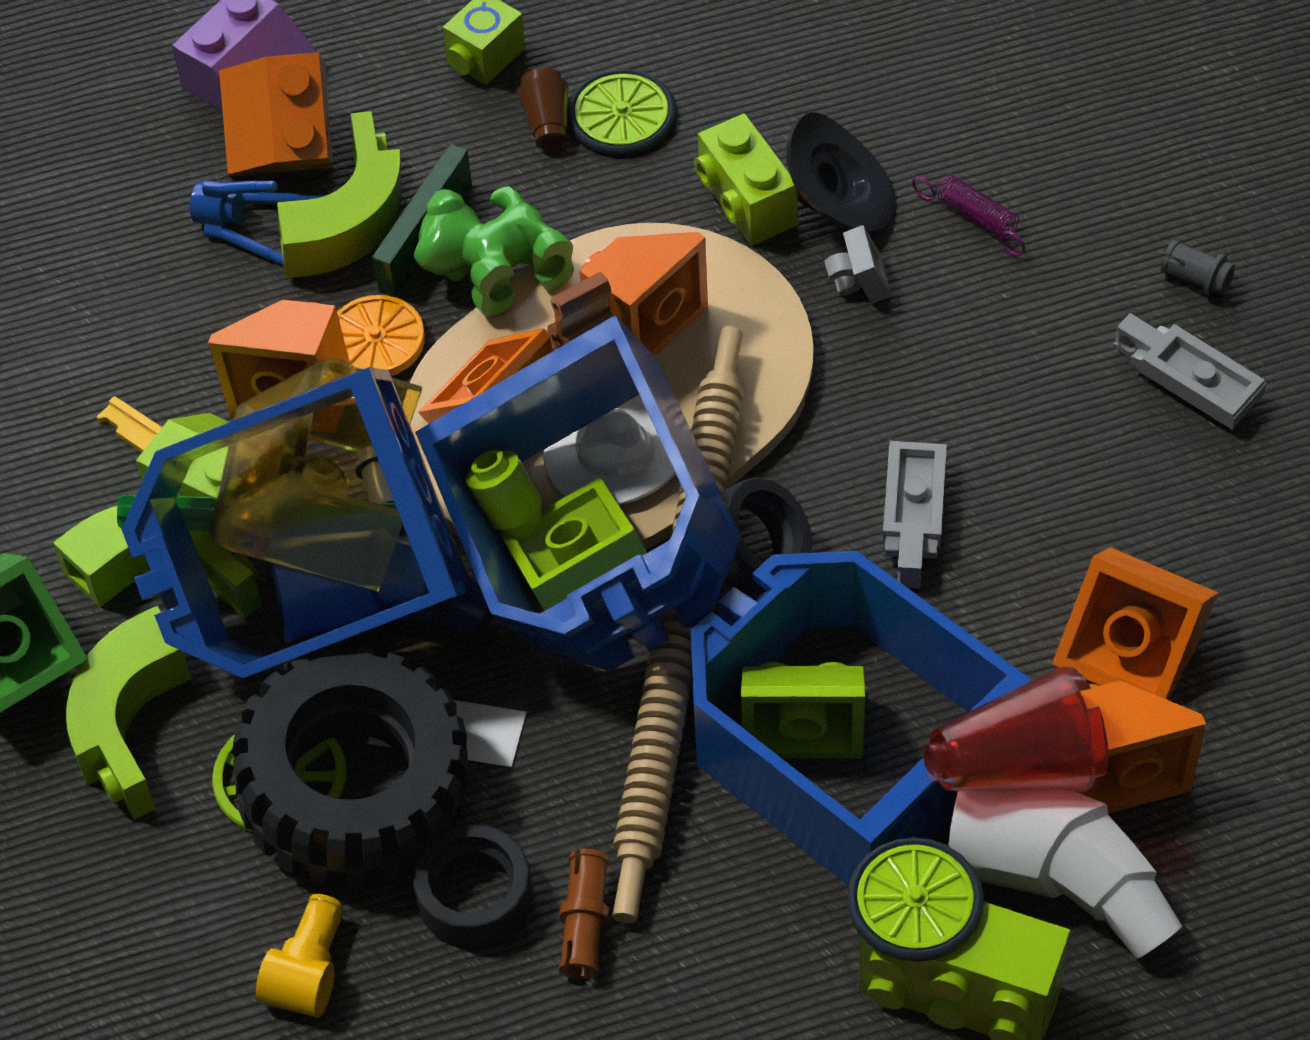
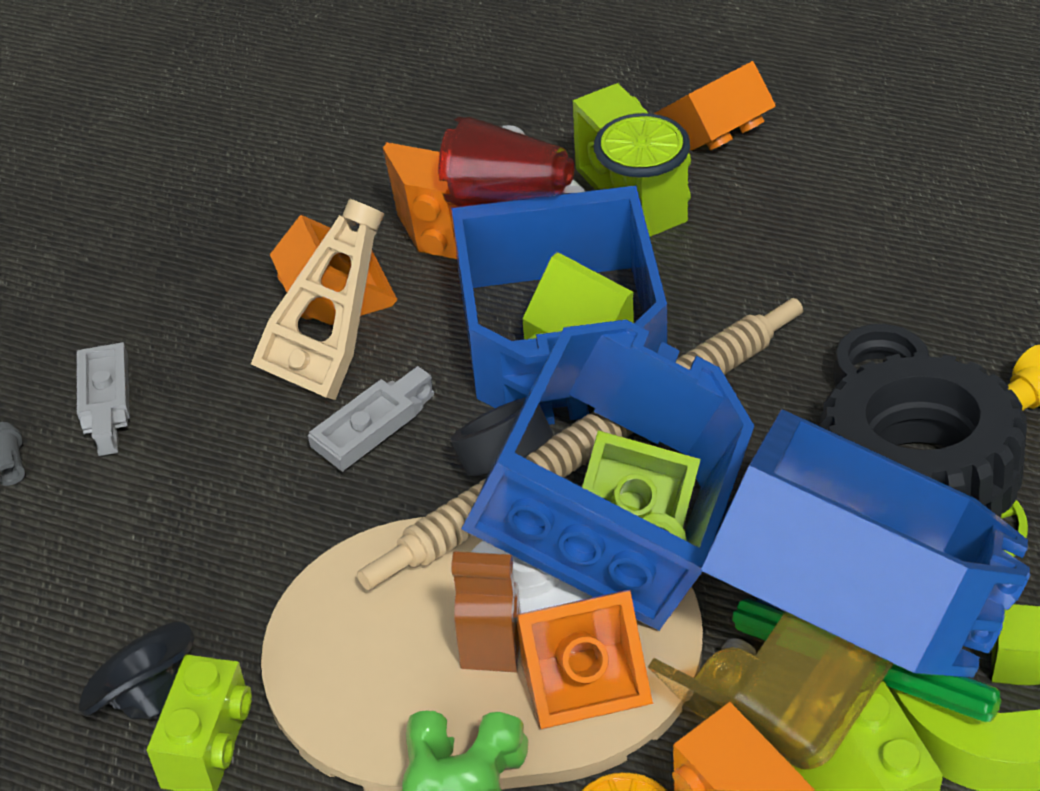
camera: 140 degrees left, 10 degrees down
dark orange pin [559,849,609,979] -> none
orange slope [579,232,708,356] -> none
light grey tile [824,225,892,304] -> none
magenta piece [912,174,1025,256] -> none
none -> tan plate [251,199,384,400]

